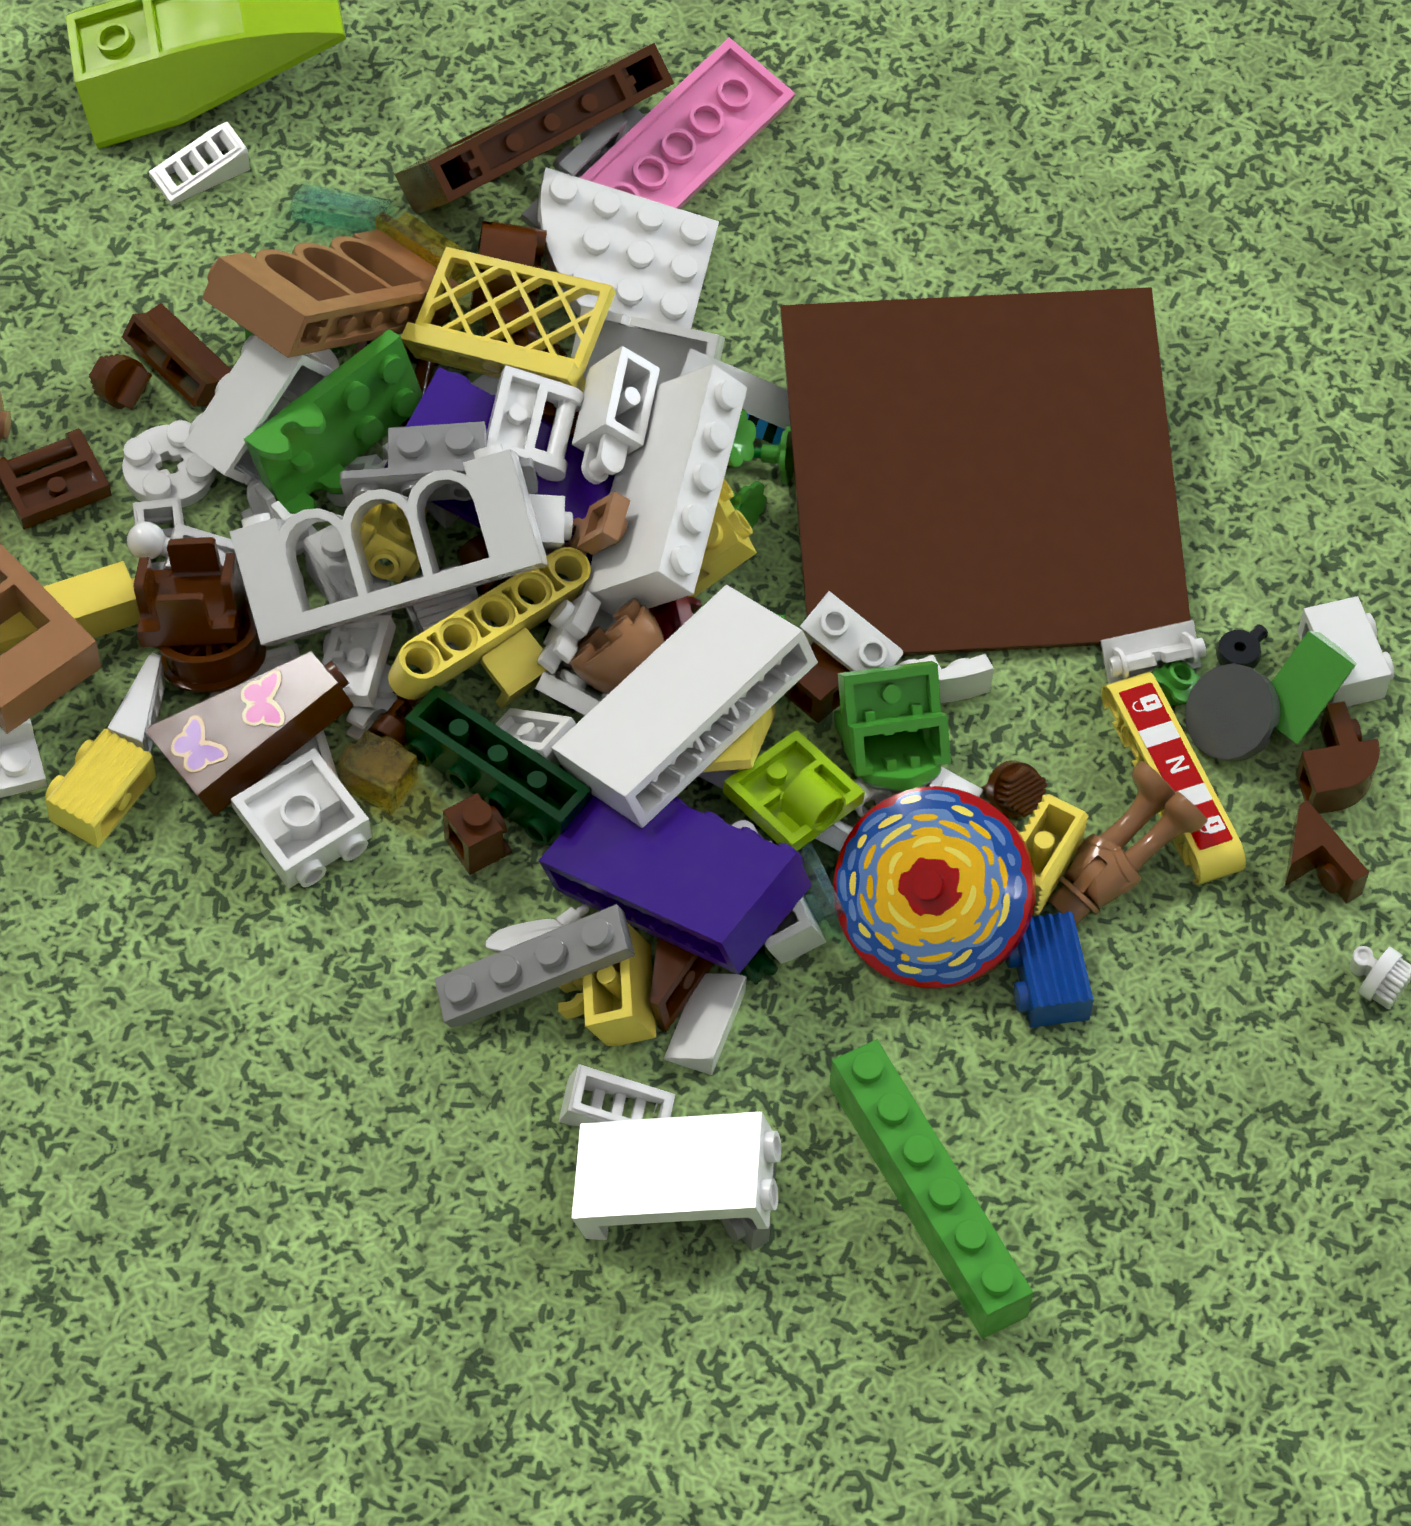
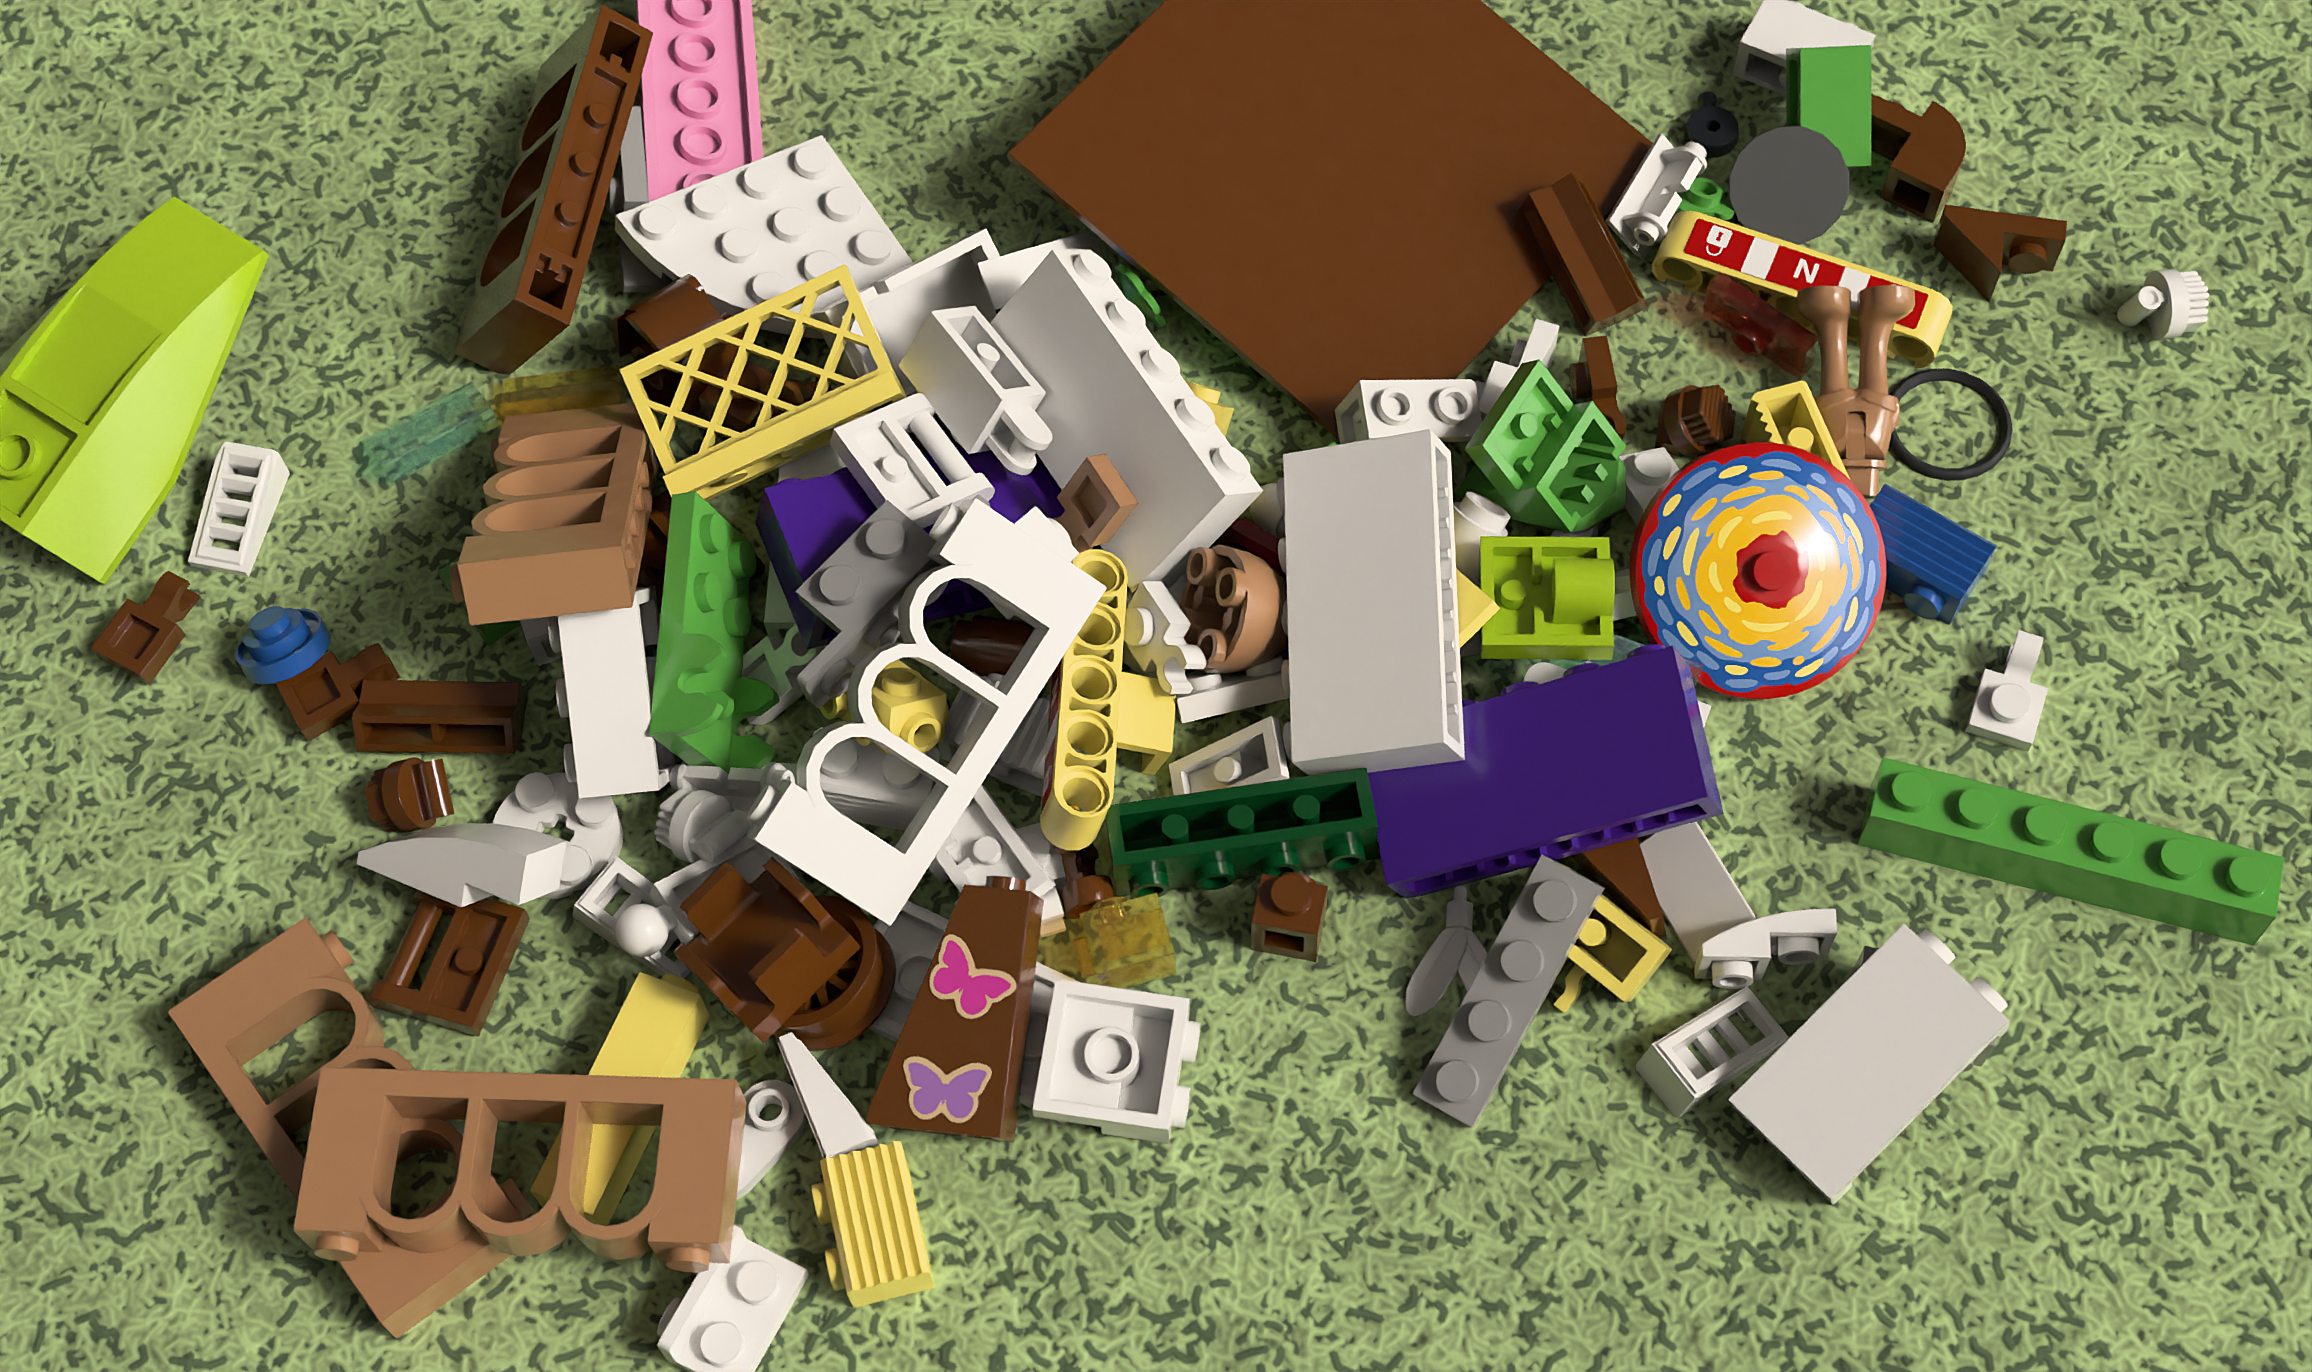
camera: 40 degrees left, 5 degrees up
none -> reddish brown plate [90,571,200,685]
none -> blue plate [234,606,331,684]
none -> reddish brown plate [275,643,401,741]
none -> white slope [357,823,567,907]
none -> white piece [654,788,752,864]
none -> white plate [736,1080,807,1200]
none -> white brick [1453,492,1510,586]
none -> reddish brown piece [1519,173,1649,337]
none -> reddish brown plate [1569,336,1626,441]
none -> white slope [1694,908,1837,989]
none -> clear red plate [1702,273,1819,380]
none -> black tyre [1889,368,2013,481]
none -> white plate [1965,630,2048,751]

